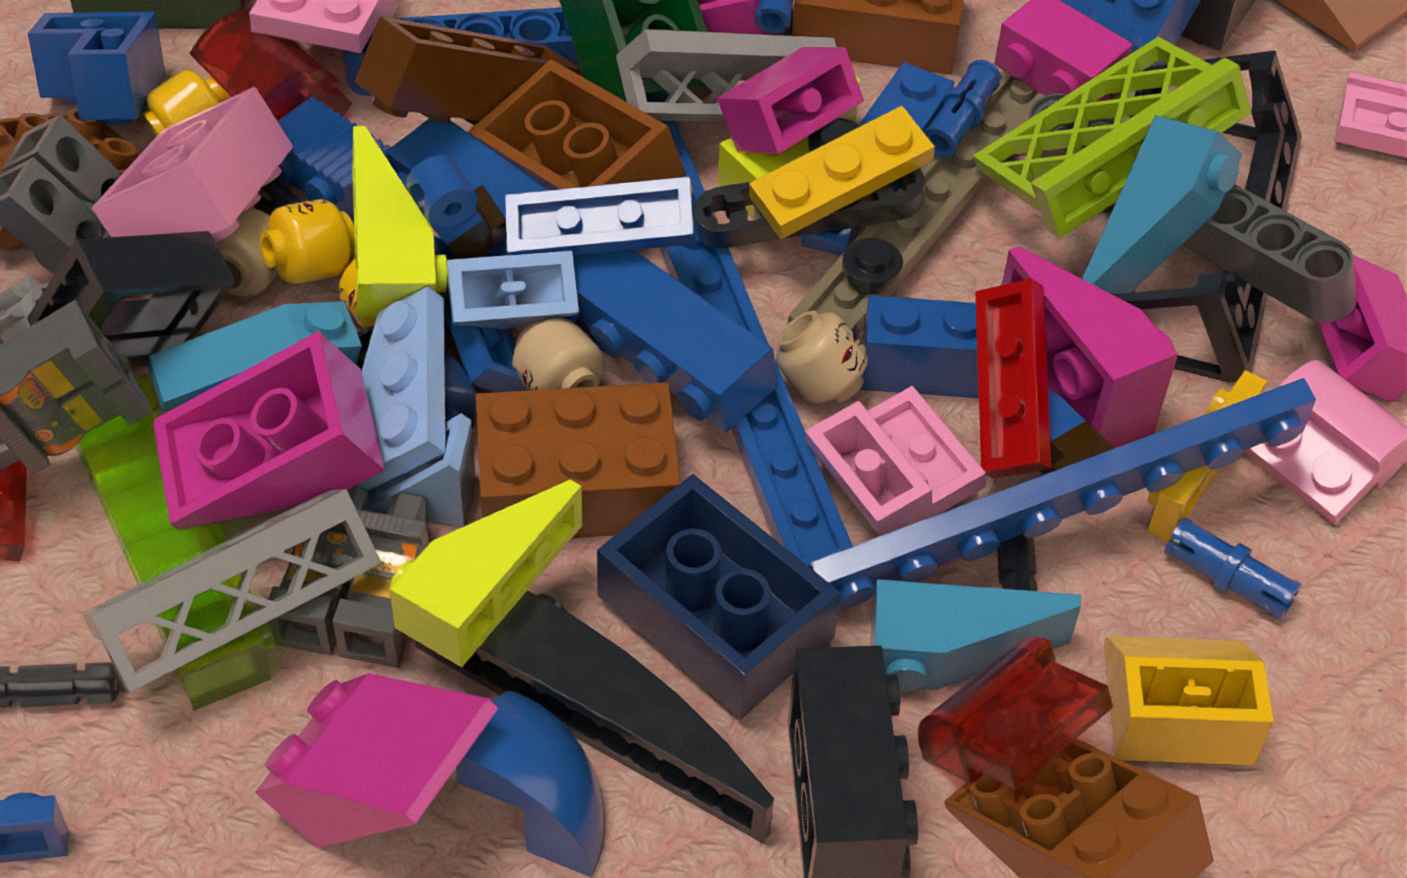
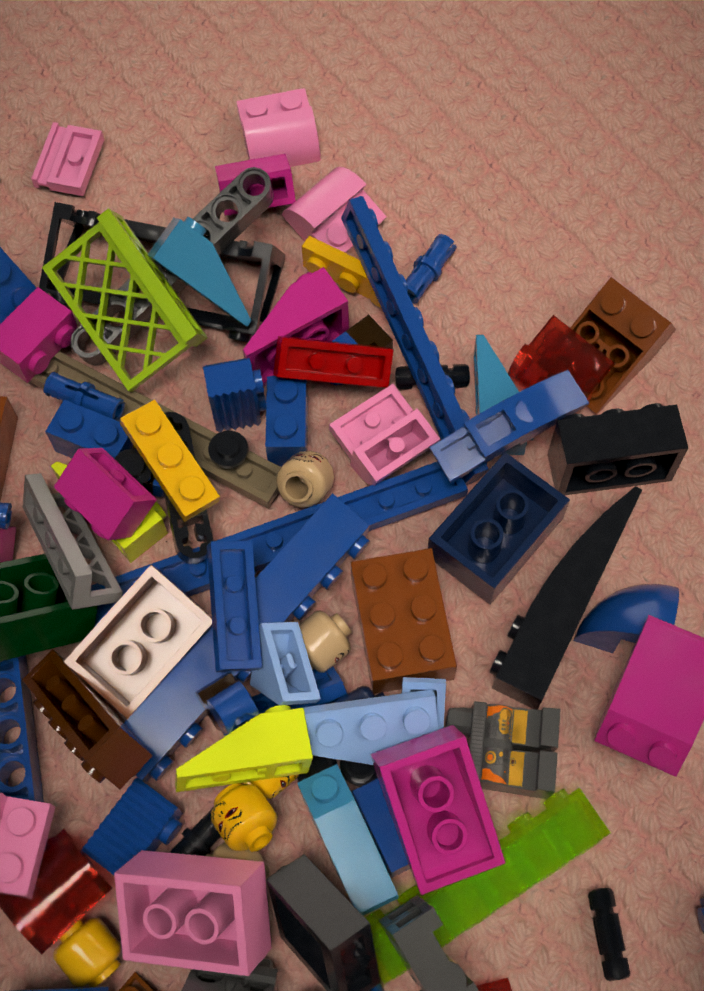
camera: 90 degrees left, 15 degrees up
light grey fence [82,489,382,693] -> none
neon yellow slope [389,480,582,667] -> none
yellow slope [1104,635,1274,765] -> none
none -> blue brick [203,358,266,432]
none -> blue slope [430,370,589,483]

